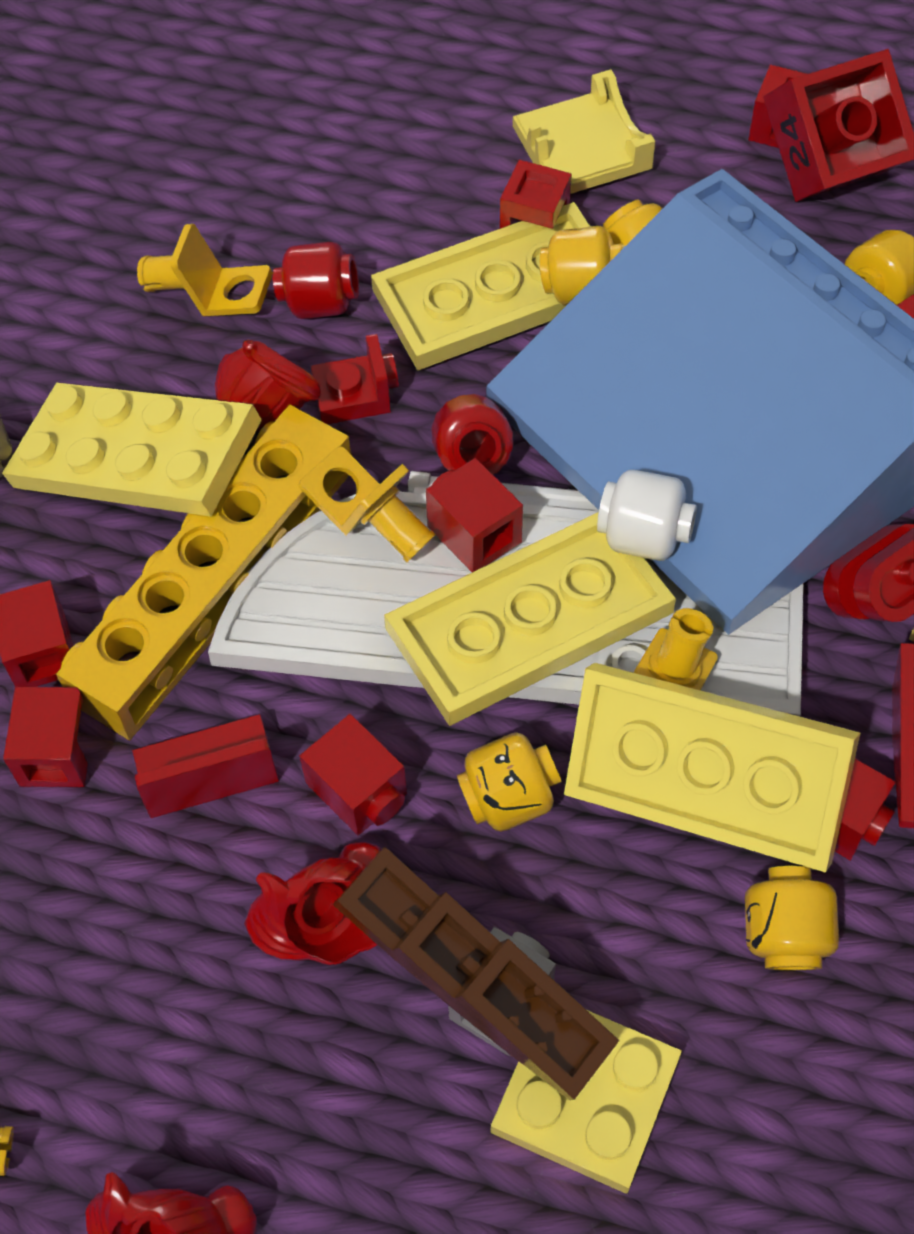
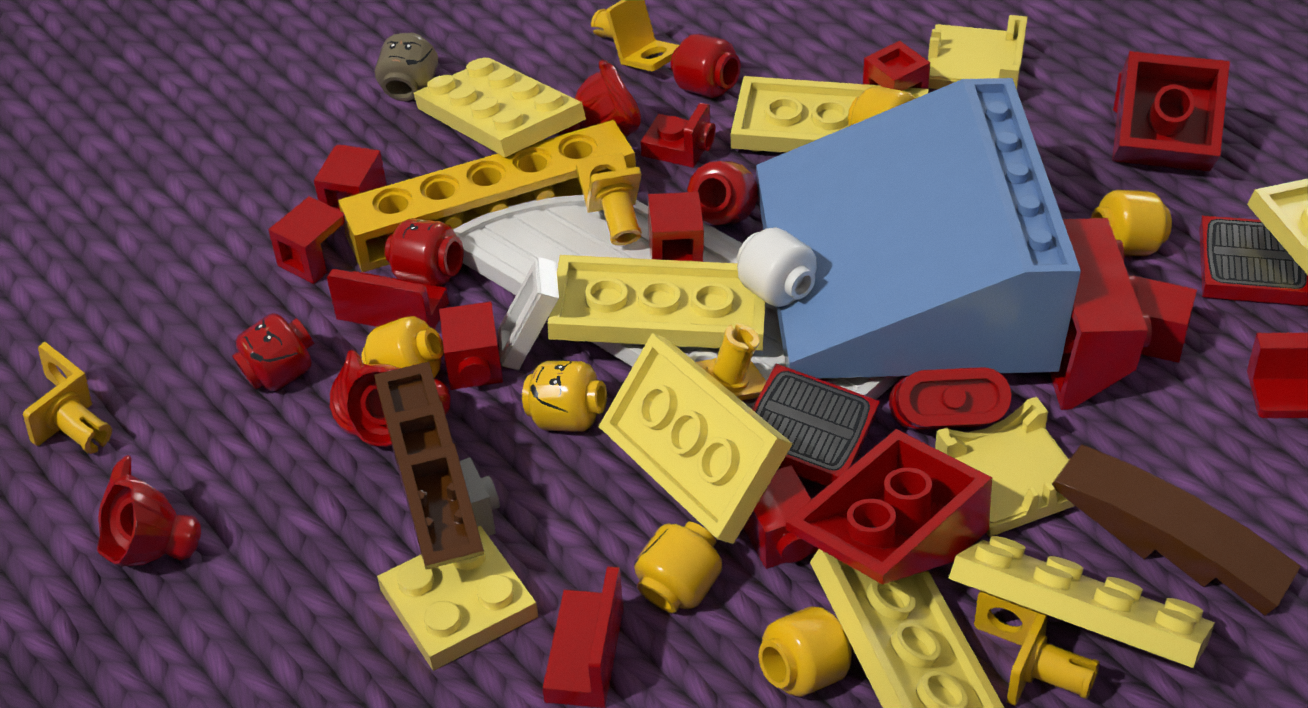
camera: 35 degrees right, 15 degrees down
none -> red head [232,313,315,392]
none -> yellow head [361,316,444,378]
none -> red head [385,218,464,287]
none -> white tile [498,257,559,370]
none -> red panel [542,566,624,708]
none -> tile [752,364,880,486]

